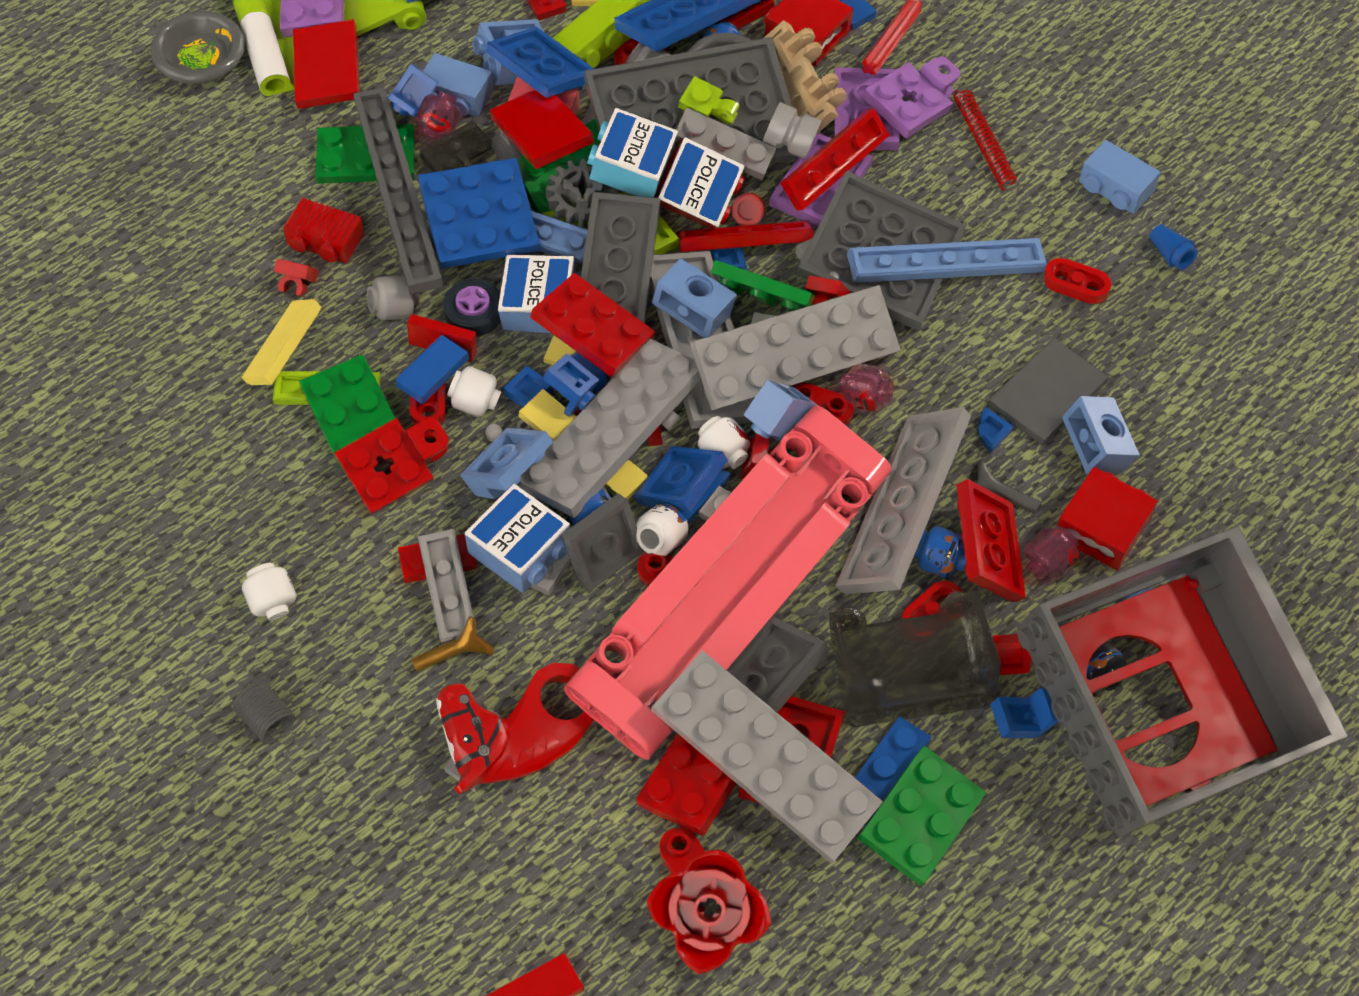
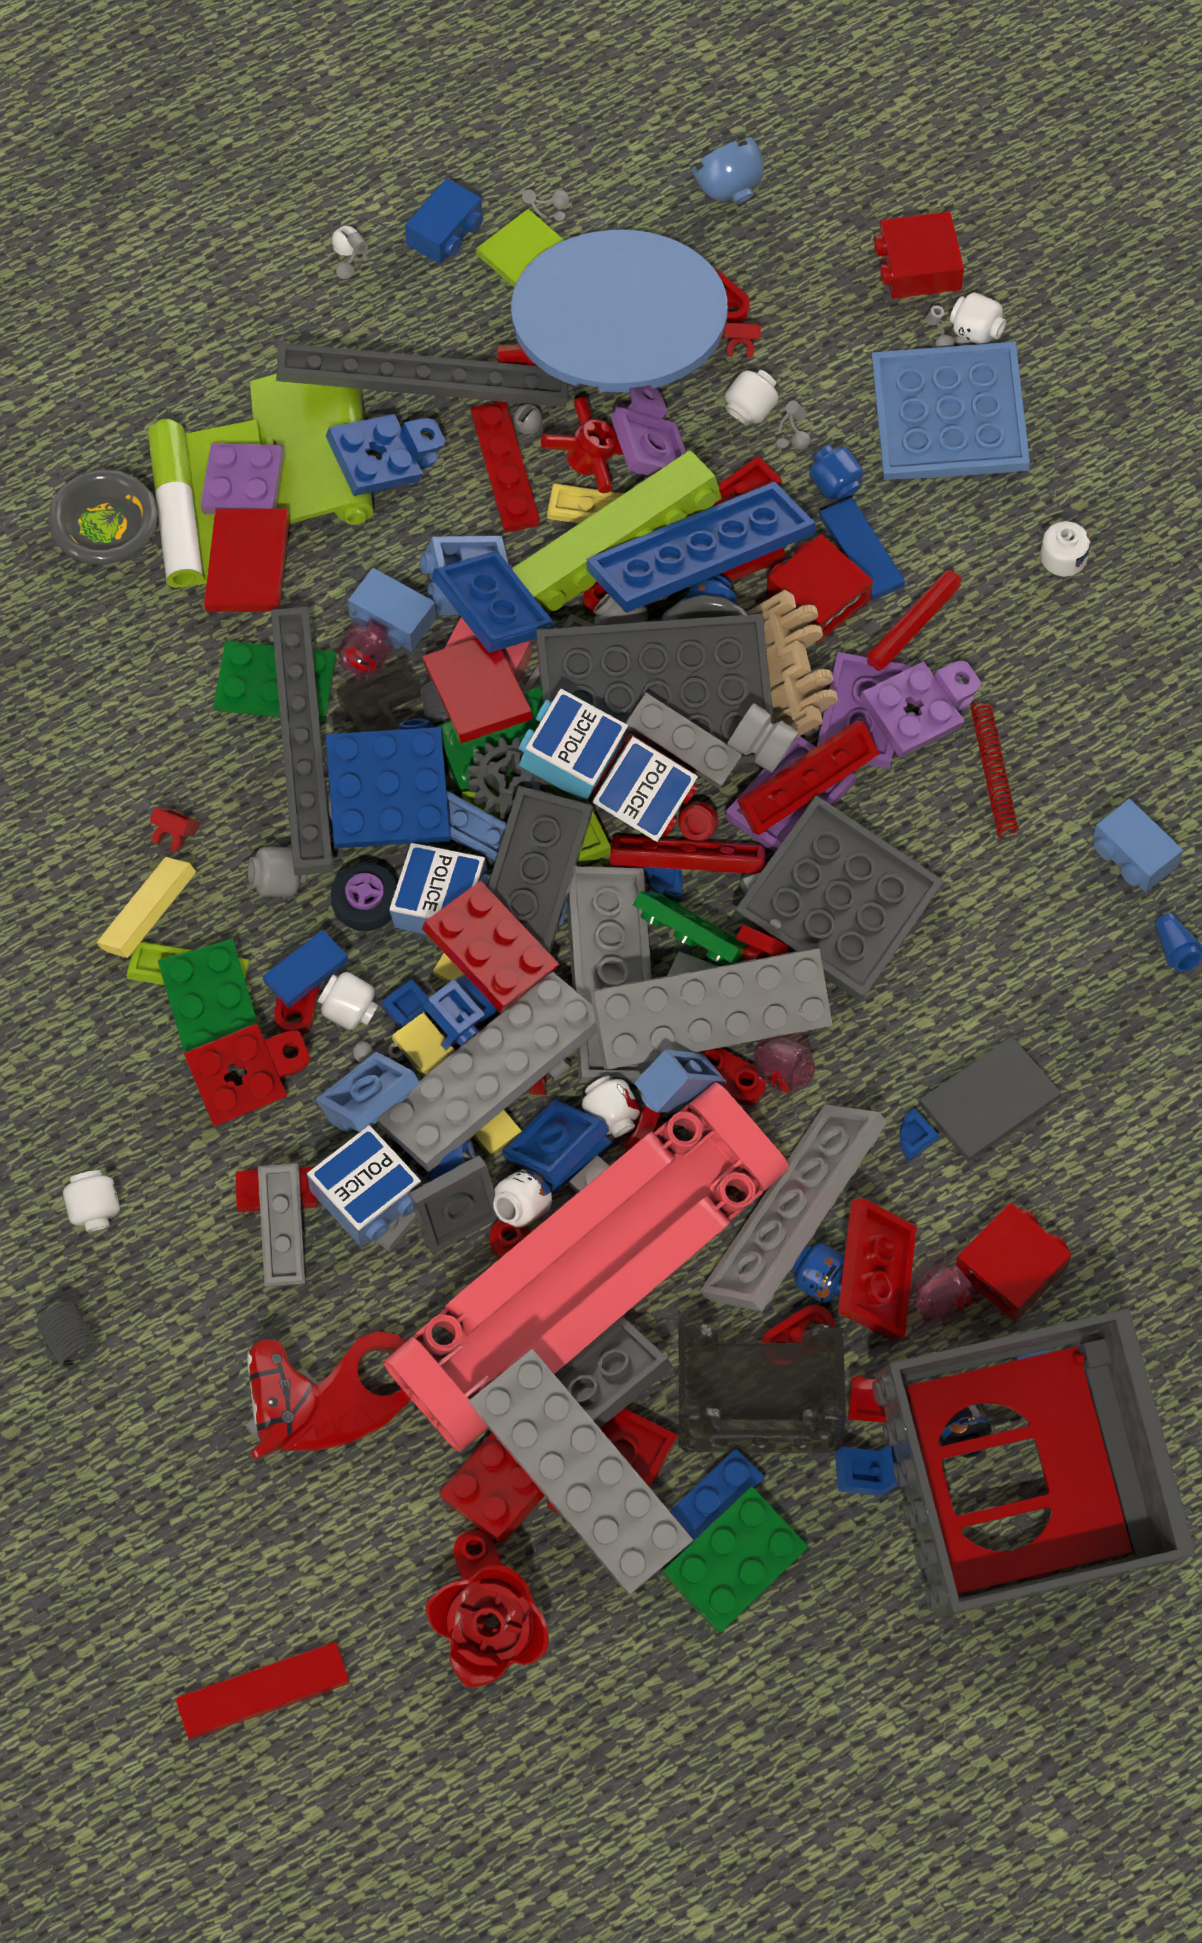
camera: 10 degrees right, 5 degrees up
red brick [283,197,364,264] -> none
bracket [387,64,439,117] -> none
red tile [407,314,477,362] -> none
pearl gold piece [411,616,494,672] -> none
medium blue brick [652,258,737,338] -> none
lime plate [678,76,740,125] -> none
medium blue tile [847,238,1047,283] -> none
dark grey piece [976,460,1041,514] -> none
red plate [1043,258,1111,304] -> none
medium blue brick [1062,396,1140,475] -> none

